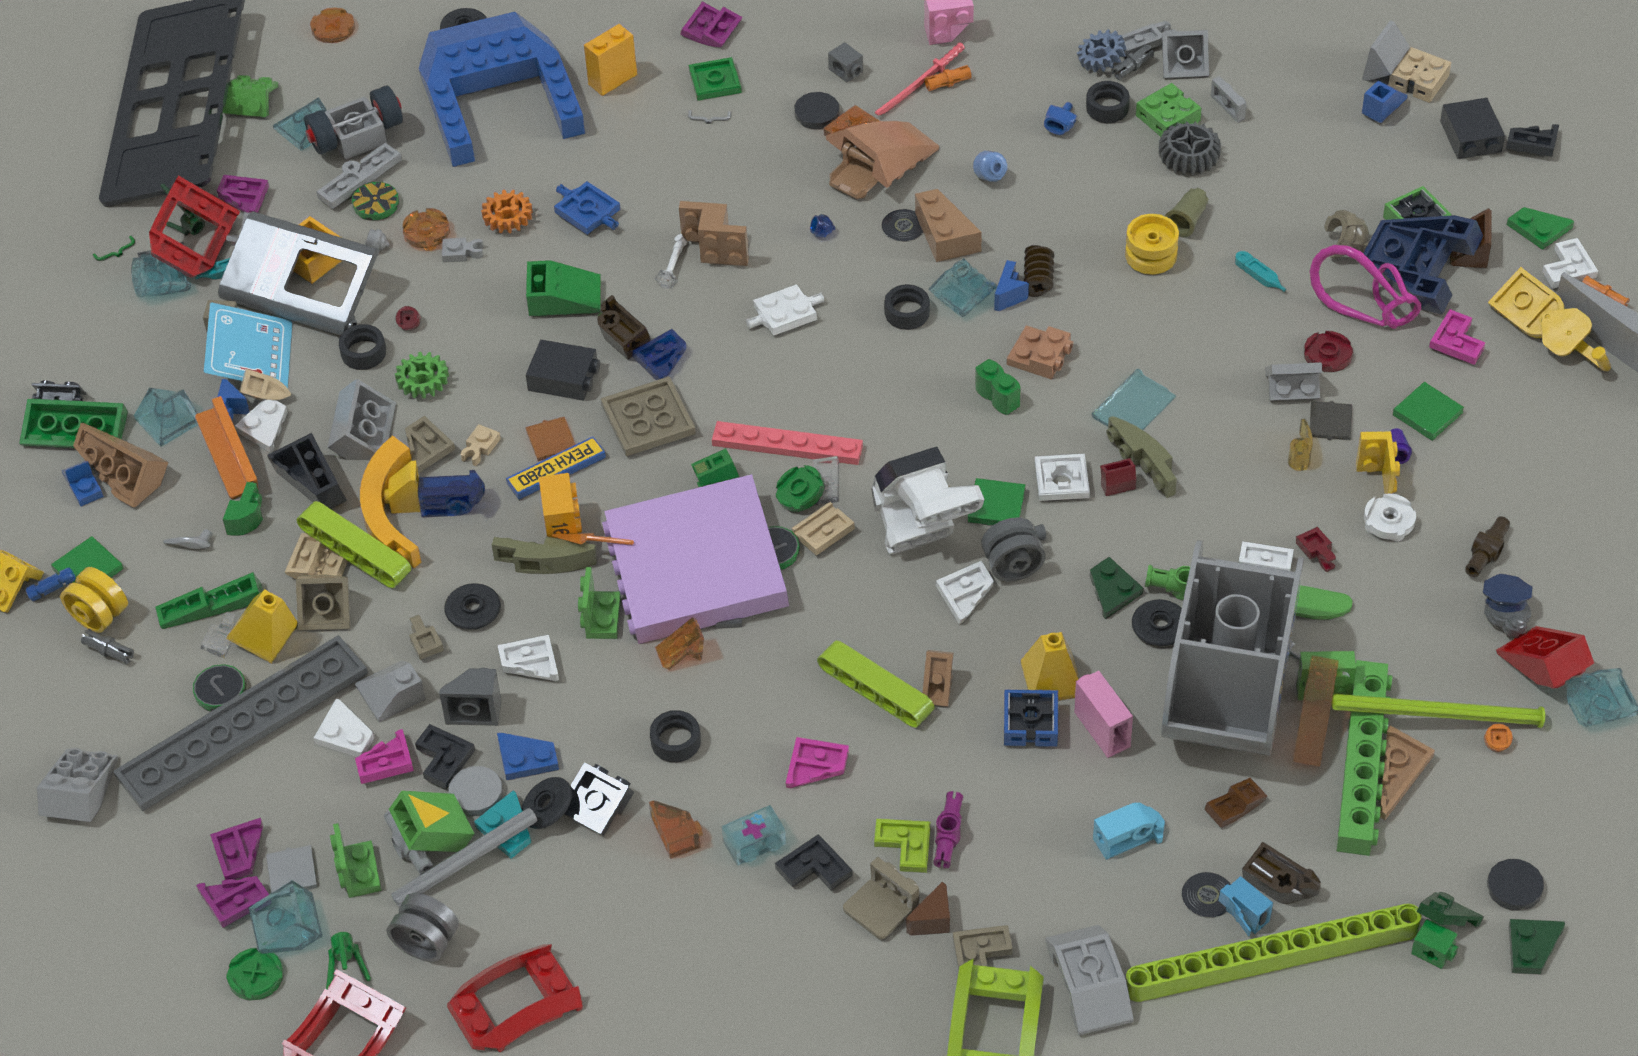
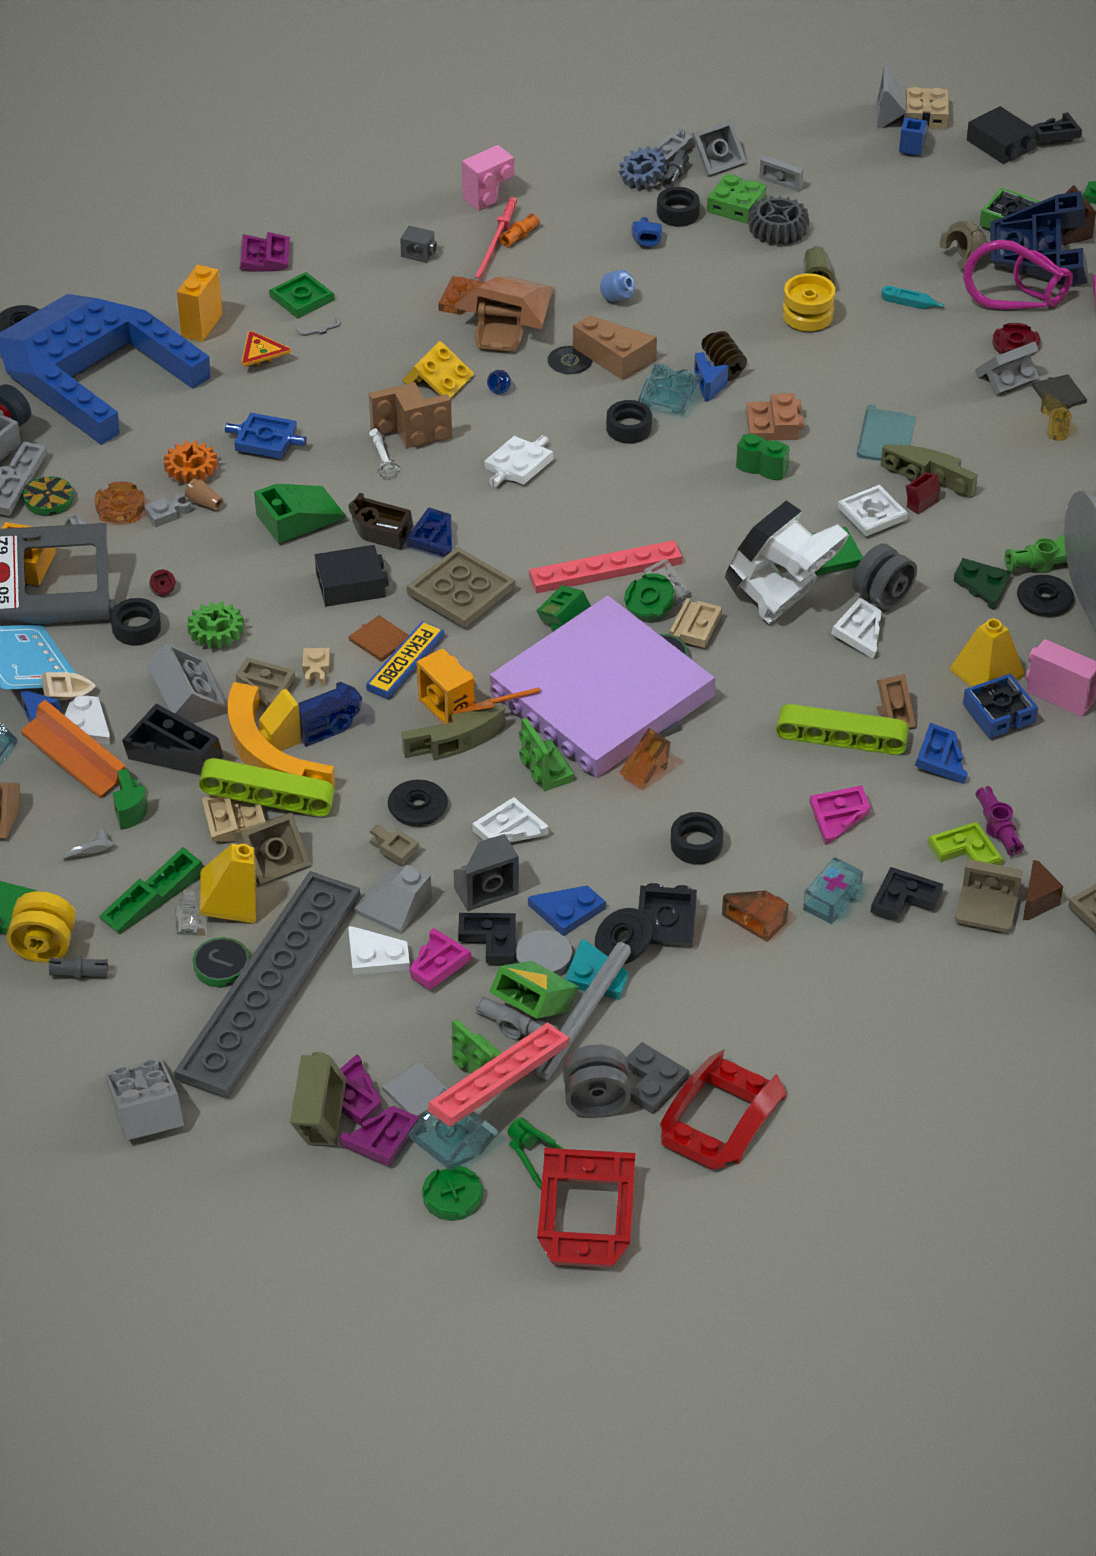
camera: 30 degrees left, 5 degrees down
black tile [794,92,839,129] -> none
none -> medium nougat cone [185,479,223,511]
none -> piece [241,331,291,366]
none -> olive window [290,1052,347,1146]
none -> yellow bracket [402,341,474,398]
none -> coral plate [428,1023,569,1127]
none -> dark grey plate [626,1042,689,1114]
none -> blue wing [915,723,968,784]

